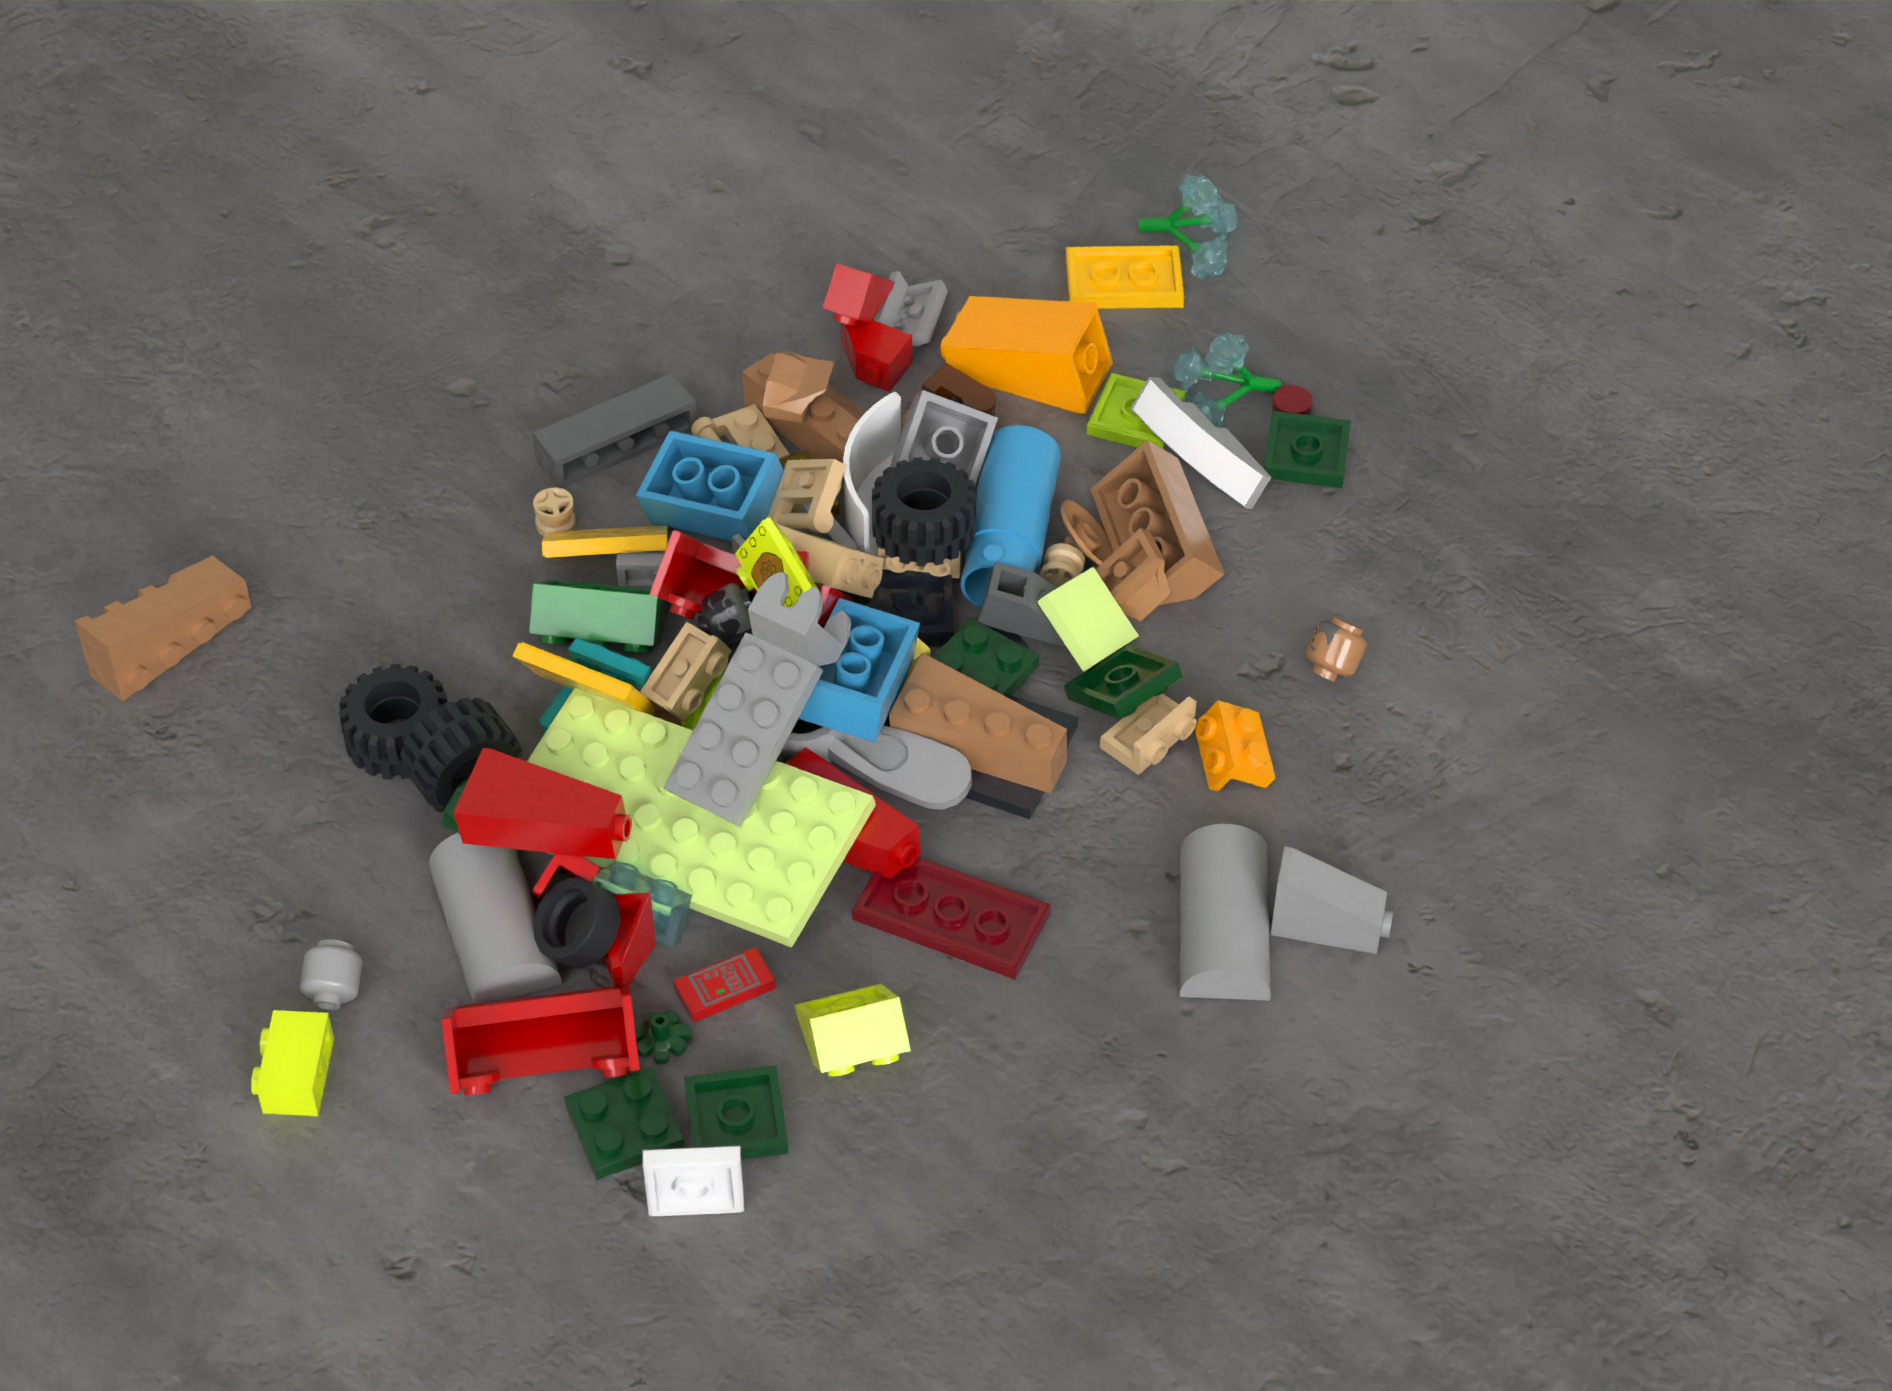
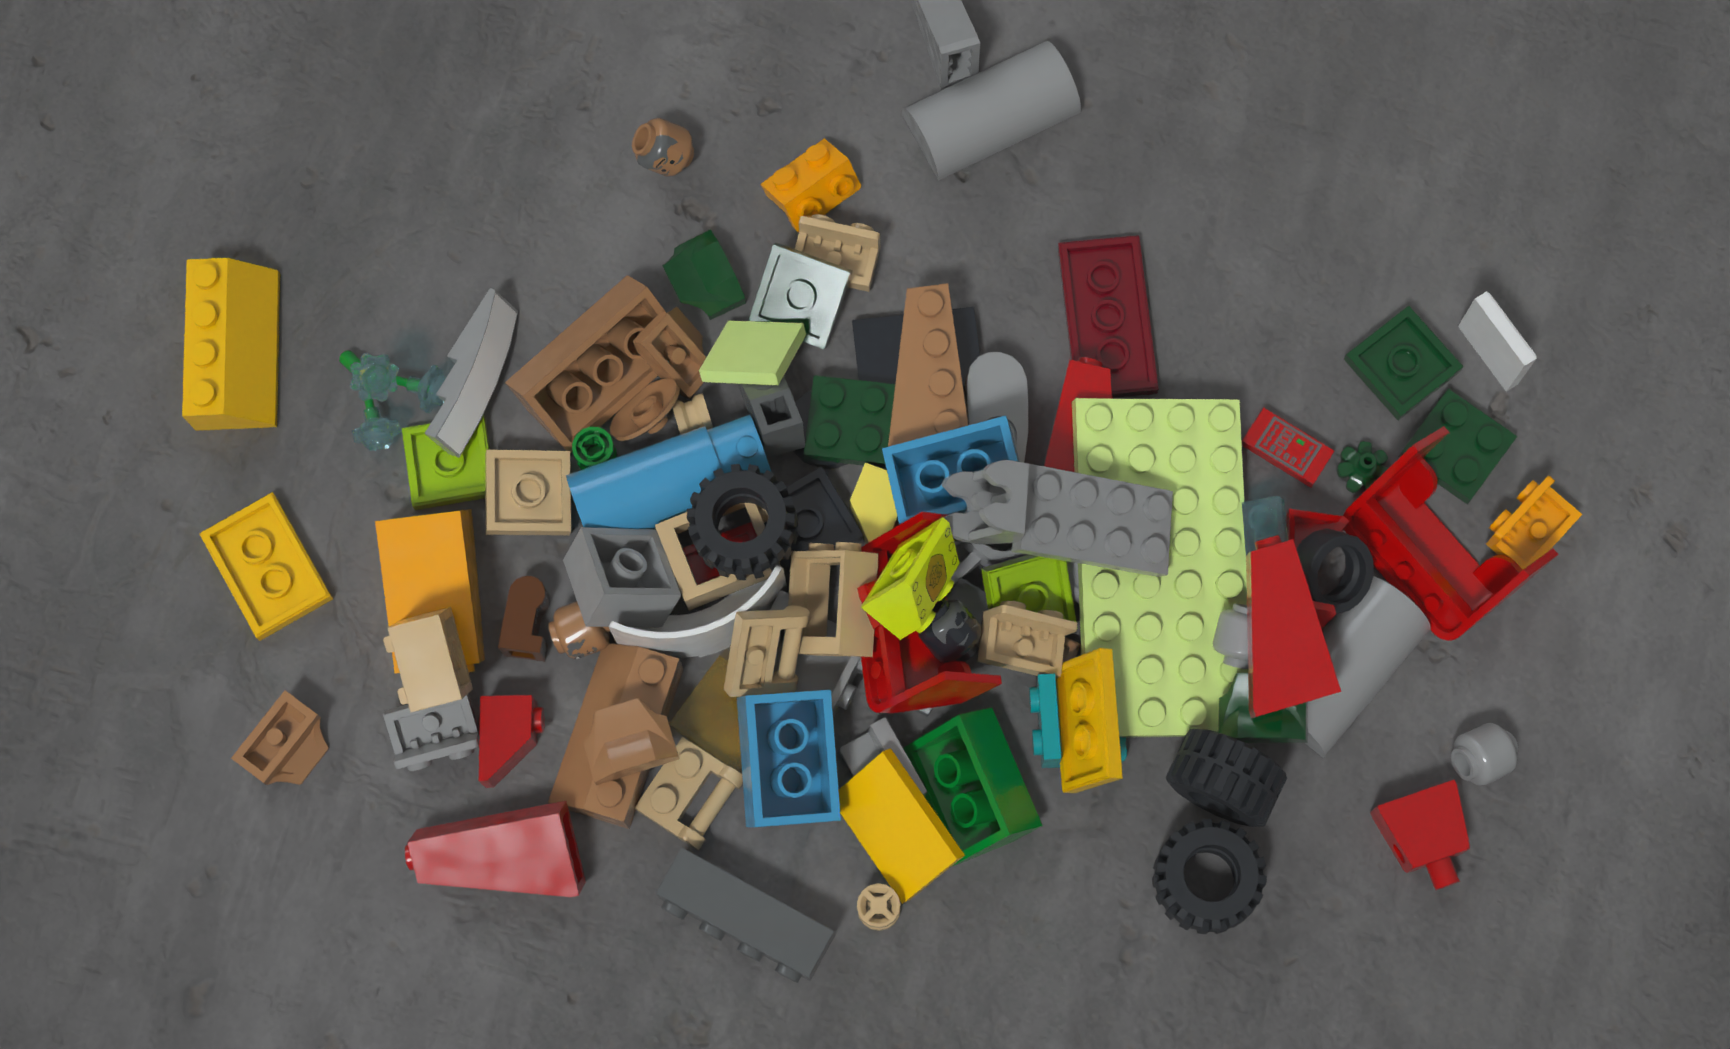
camera: 115 degrees left, 25 degrees up
neon yellow brick [251,1010,334,1116] -> none
neon yellow slope [794,983,911,1077] -> none
slope [823,263,895,326] -> none
clear light blue plant [1139,175,1237,280] -> none
dark green plate [1264,411,1351,488] -> none
dark red tile [1272,385,1313,415] -> none
none -> yellow slope [182,258,280,431]
none -> medium nougat slope [231,690,329,785]
none -> tan container [383,607,473,713]
none -> slope [405,801,586,897]
none -> tan plate [485,450,571,536]
none -> green wheel [572,427,618,470]
none -> dark green slope [662,229,746,320]
none -> red torso [1370,779,1470,891]
none -> light orange bracket [1486,475,1583,570]

